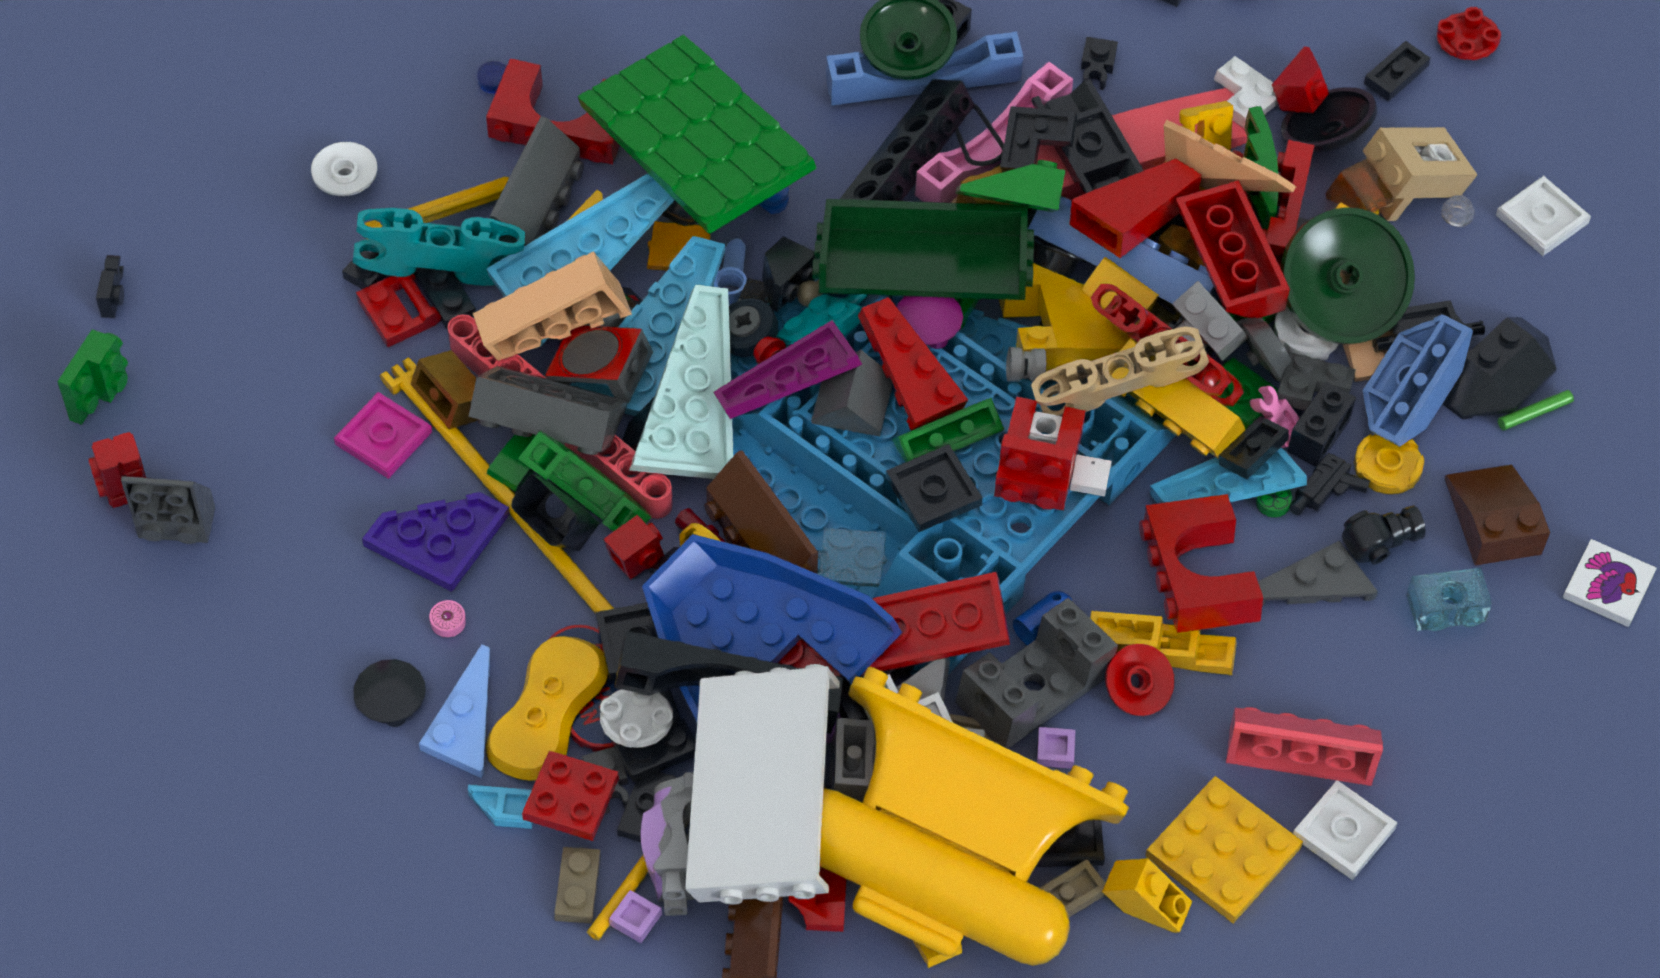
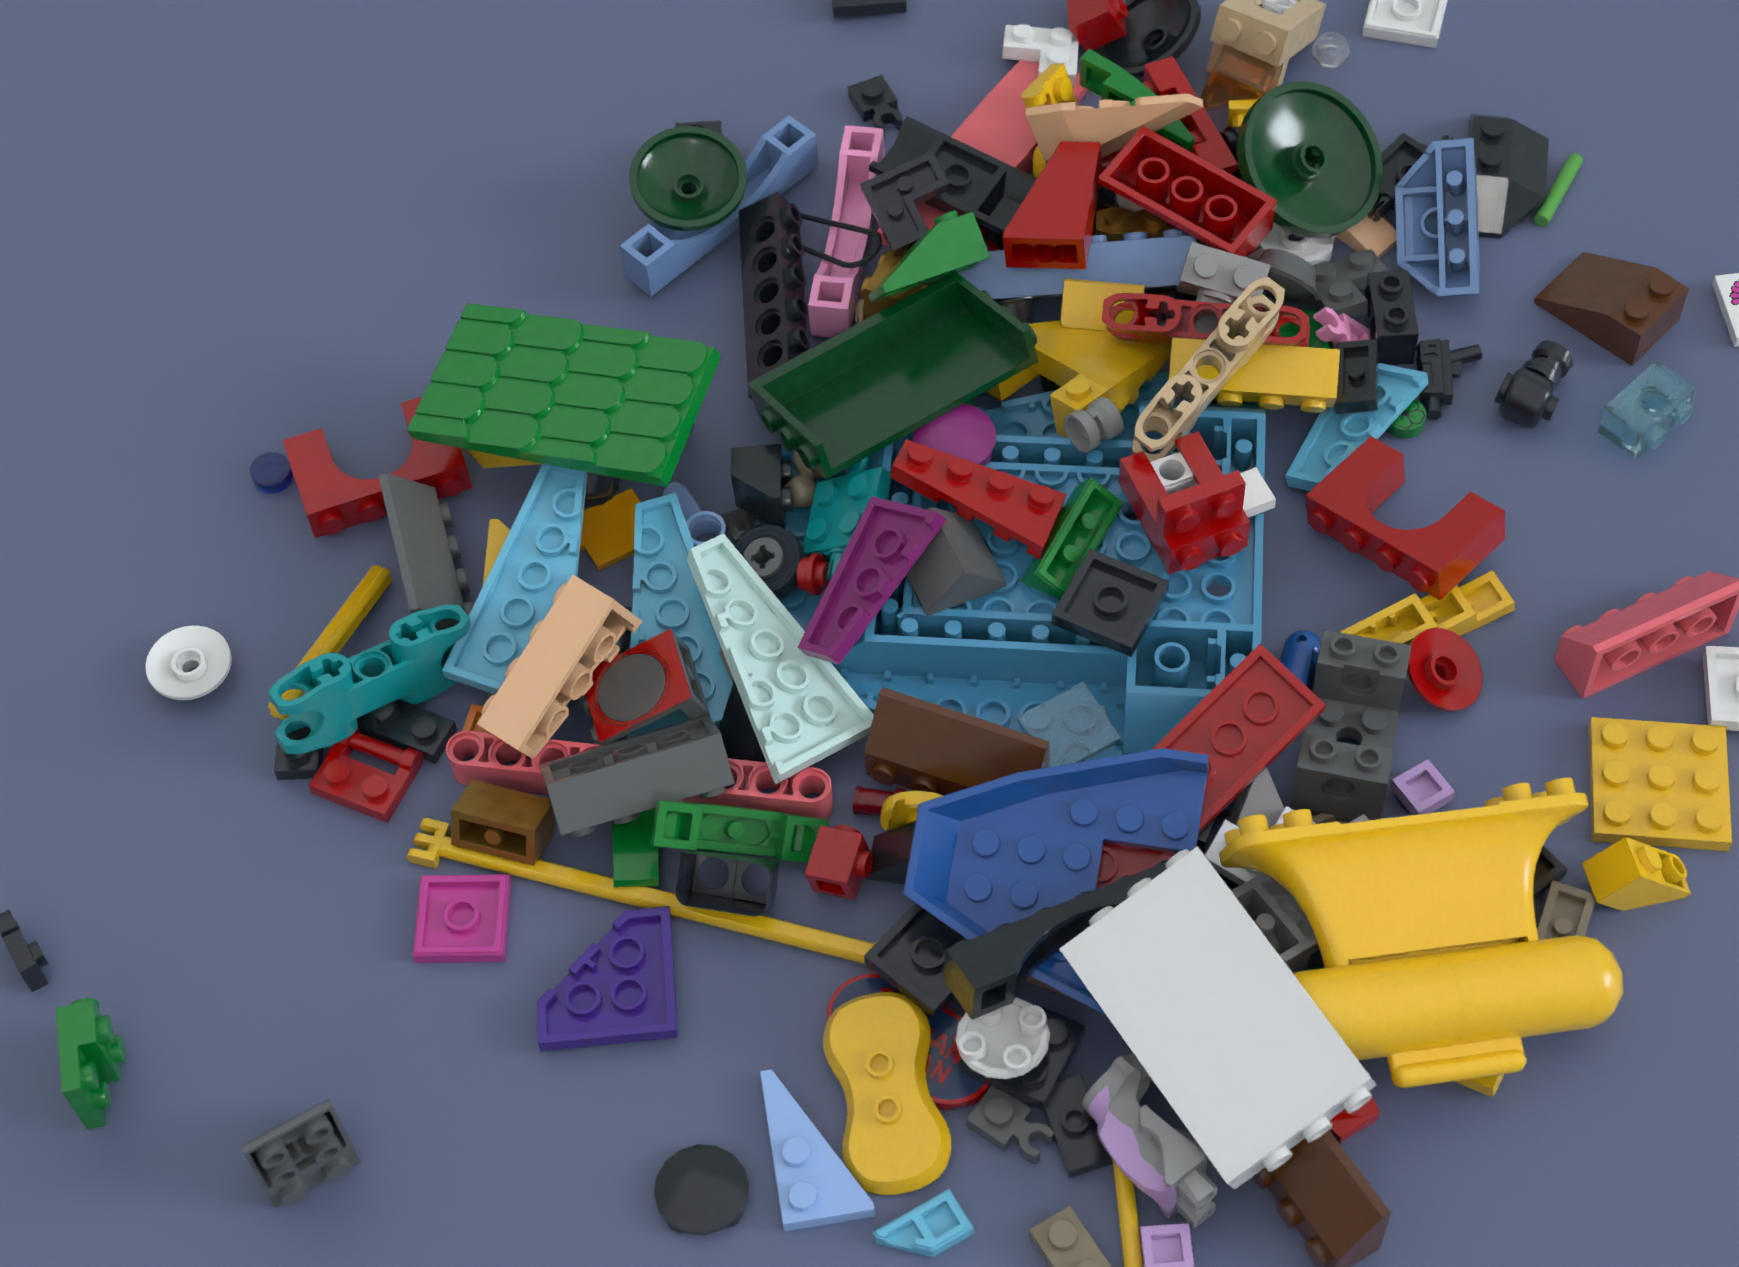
camera: 30 degrees left, 0 degrees up
red brick [88,432,146,508] -> none
bright pink tile [429,600,466,637] -> none
red plate [522,751,619,841] -> none
dark grey wing [1258,541,1378,605] -> none
yellow tile [1353,434,1424,495] -> none

